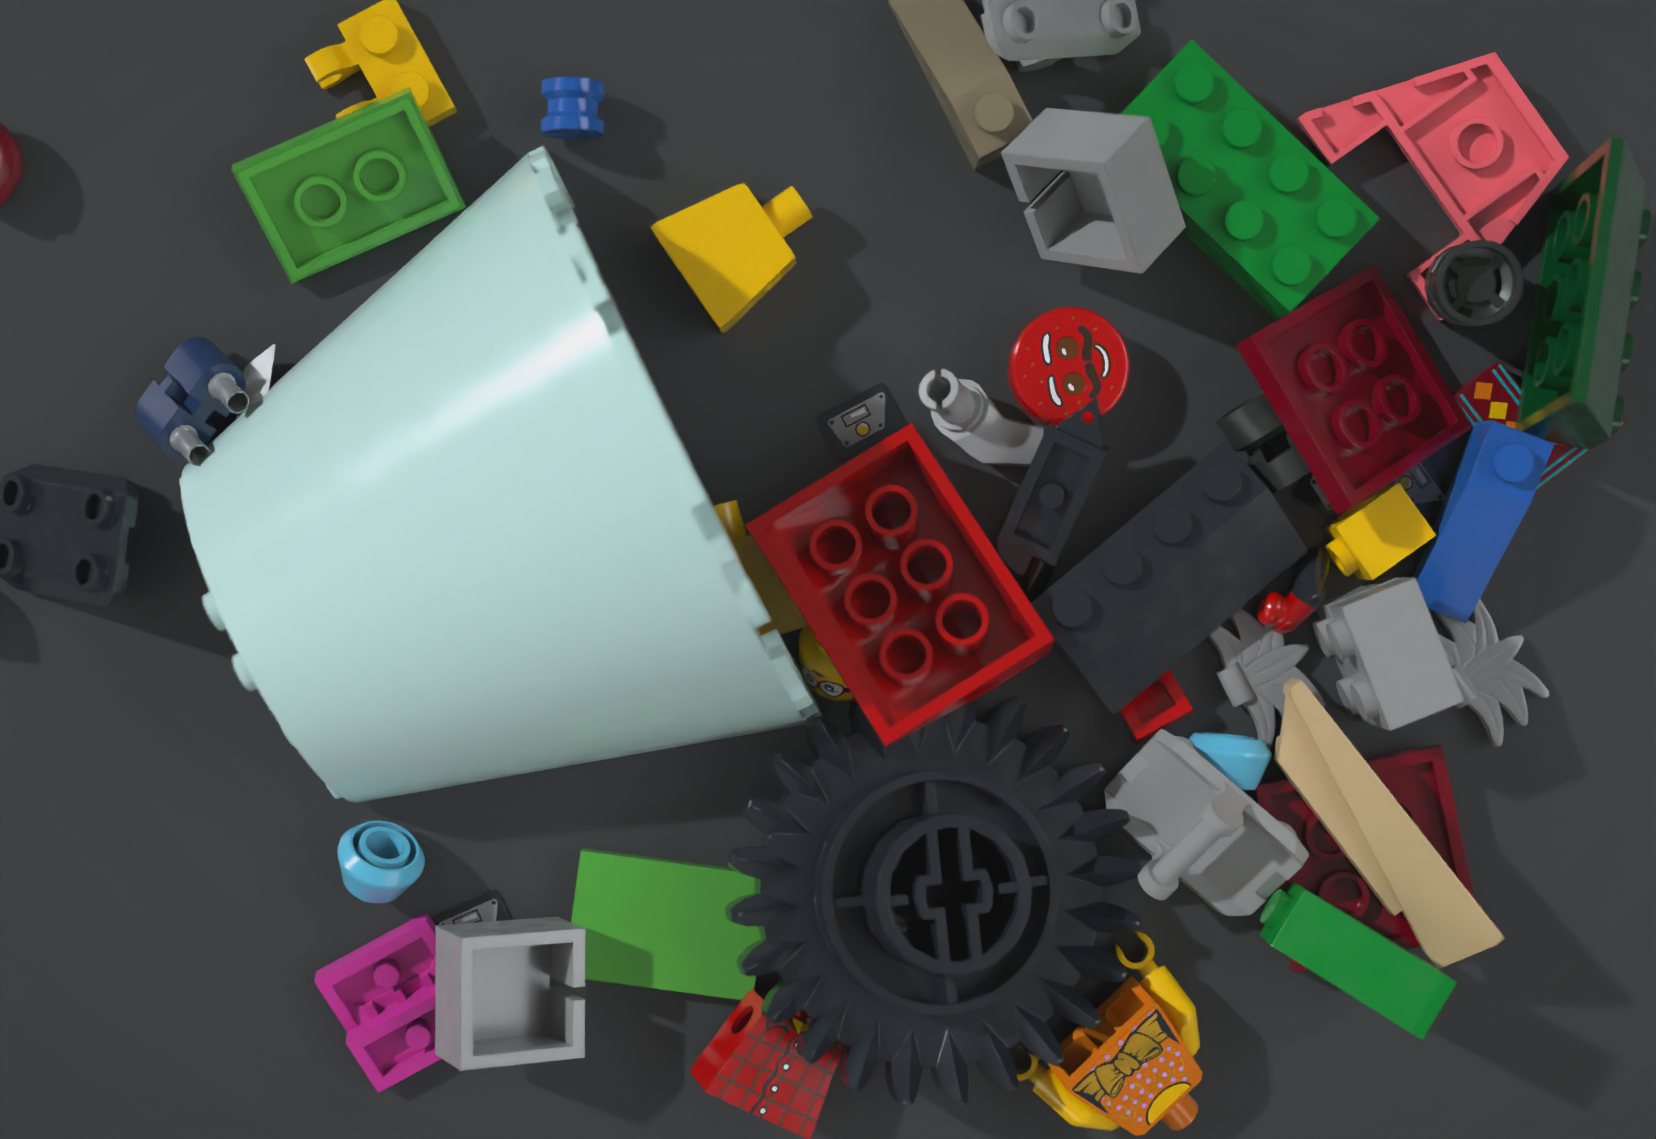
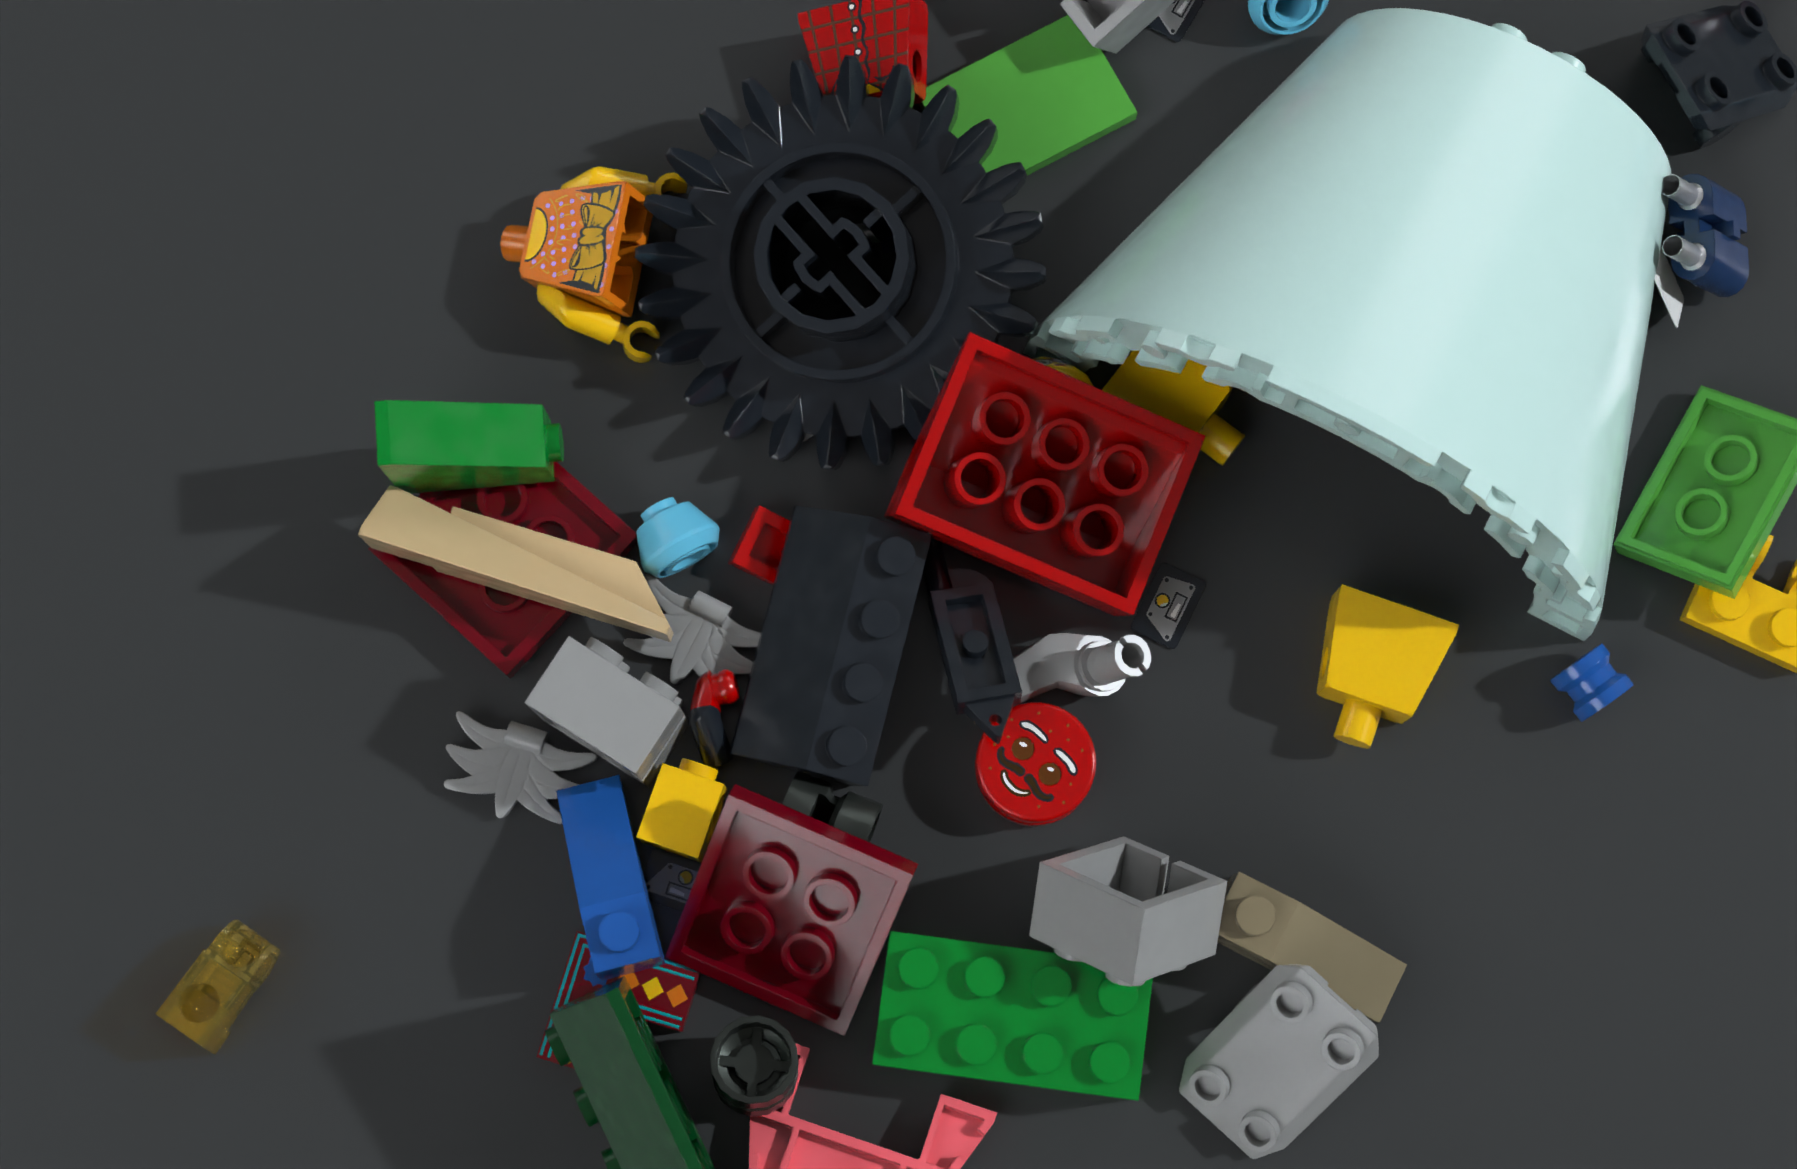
camera: 145 degrees right, 10 degrees down
light grey shield [1104,729,1309,916] -> none

